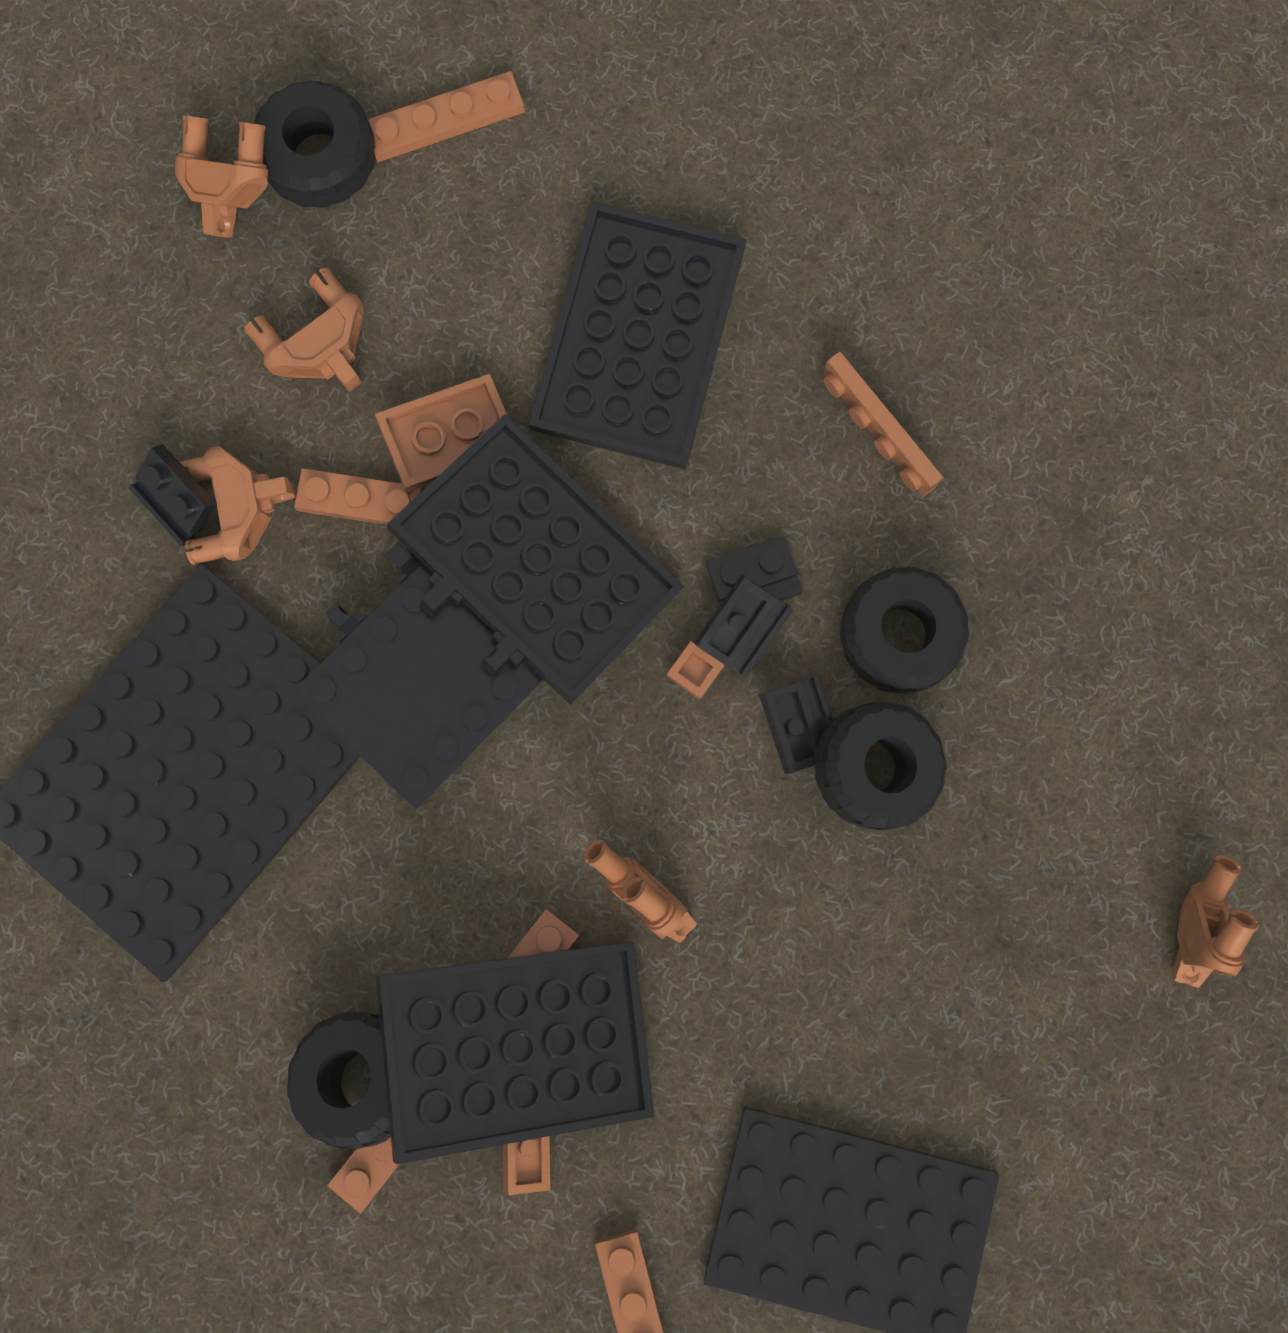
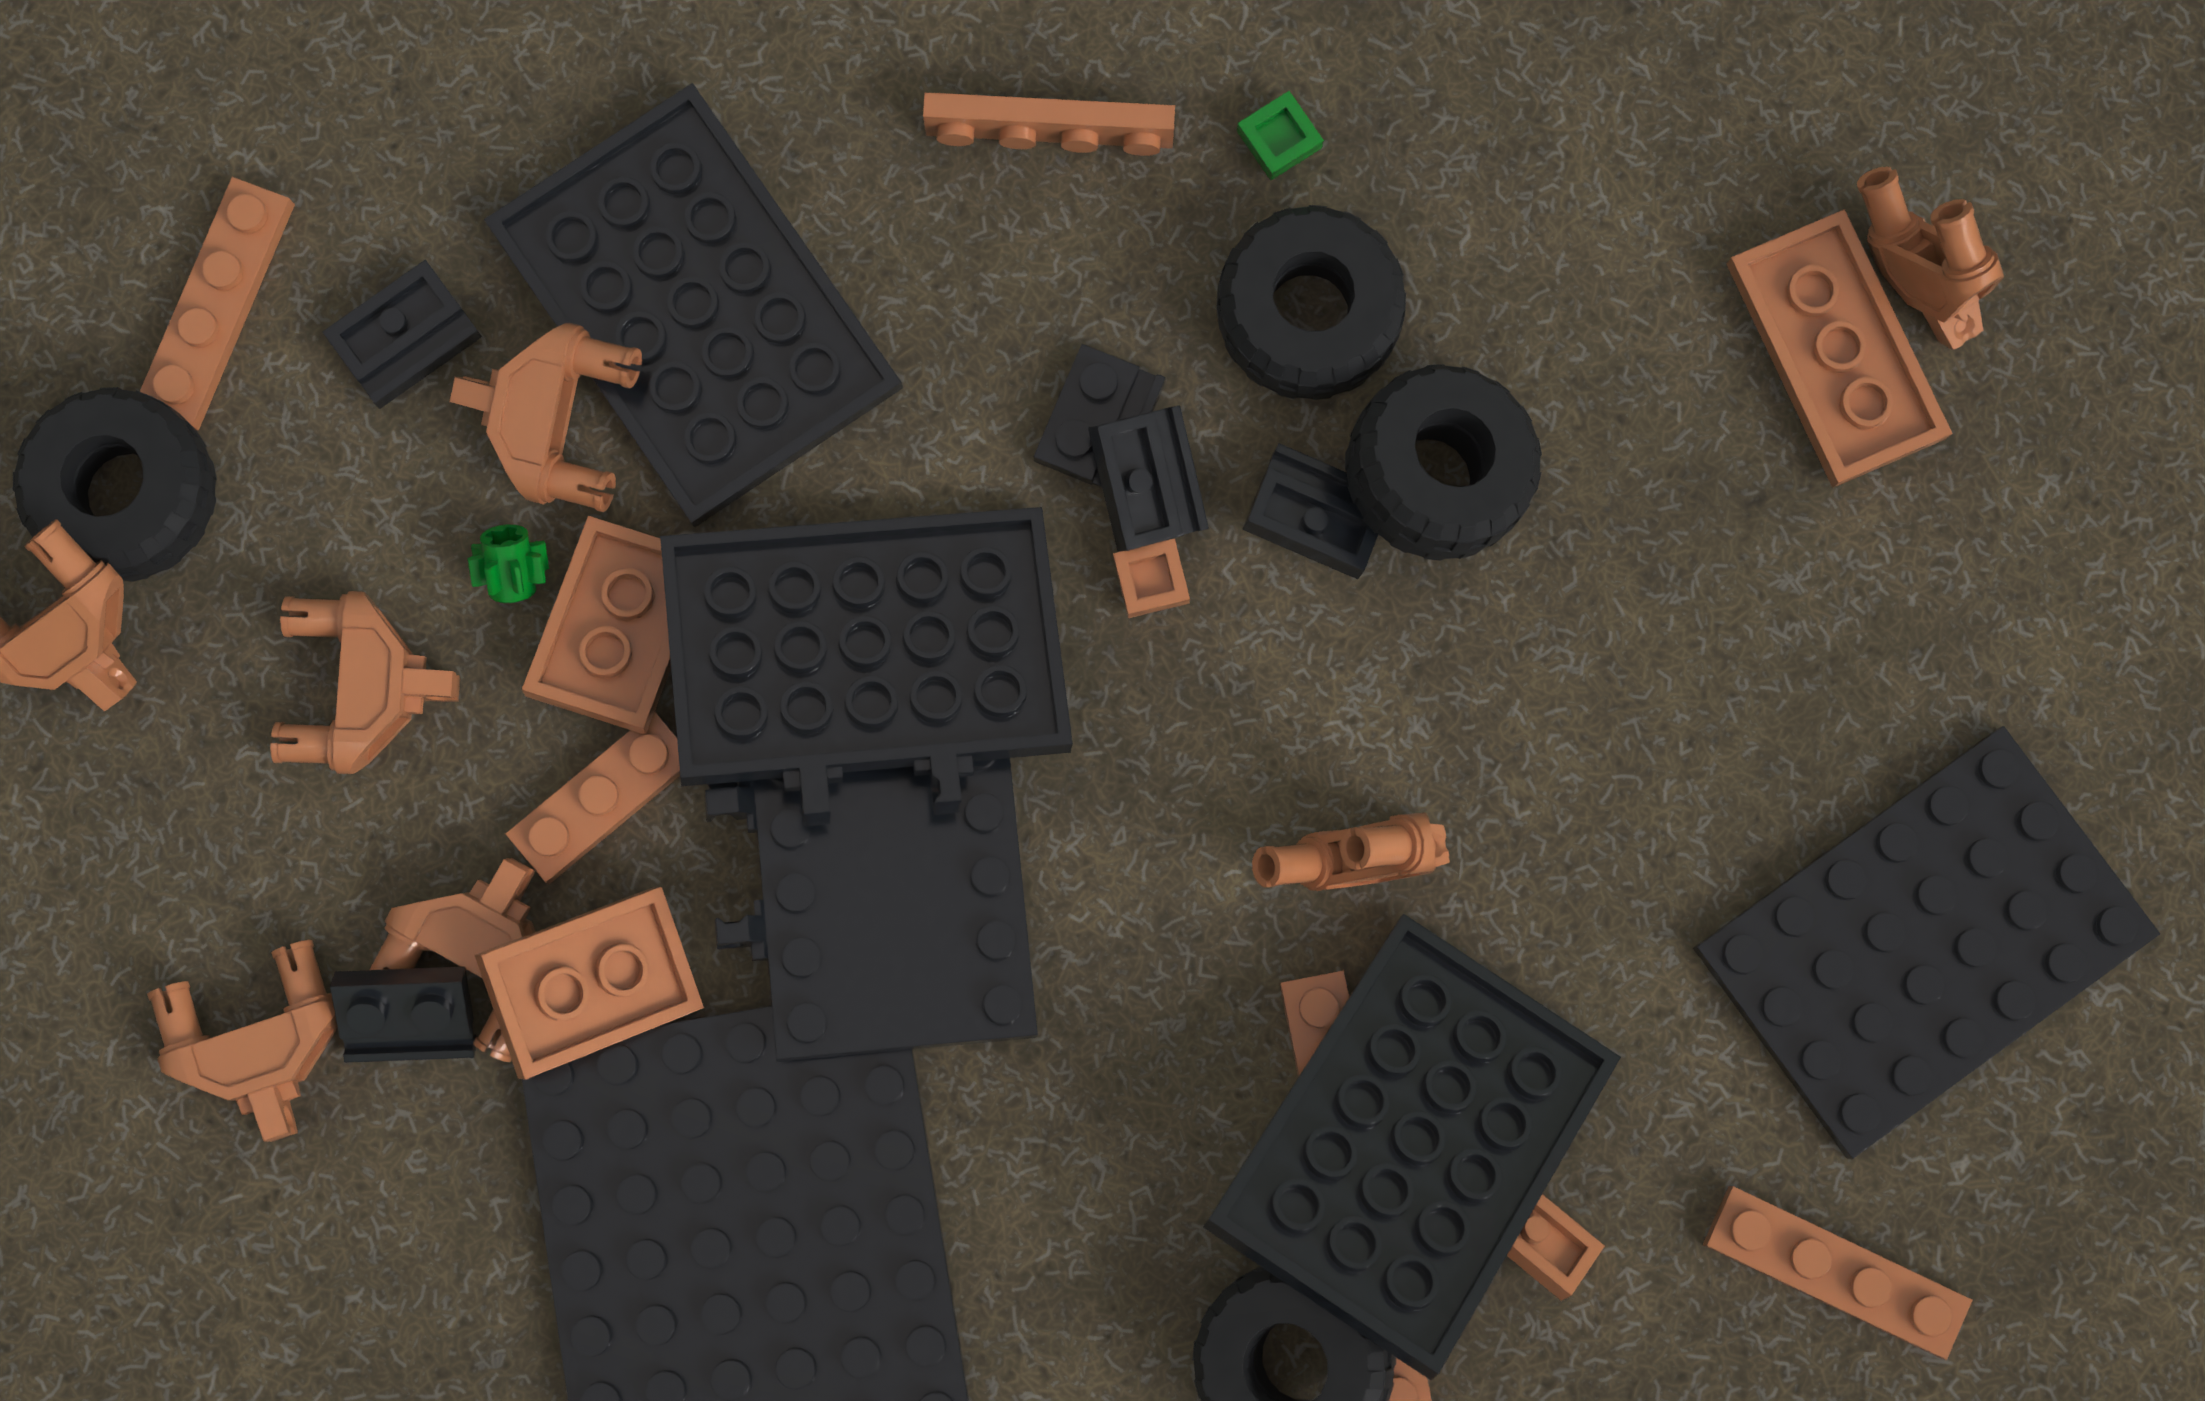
camera: 50 degrees left, 0 degrees up
none -> nougat connector [147,940,338,1142]
none -> black plate [323,259,482,409]
none -> nougat connector [450,323,642,512]
none -> green gear [467,524,549,603]
none -> nougat plate [474,886,704,1080]
none -> green plate [1236,90,1324,181]
none -> nougat plate [1726,209,1953,488]

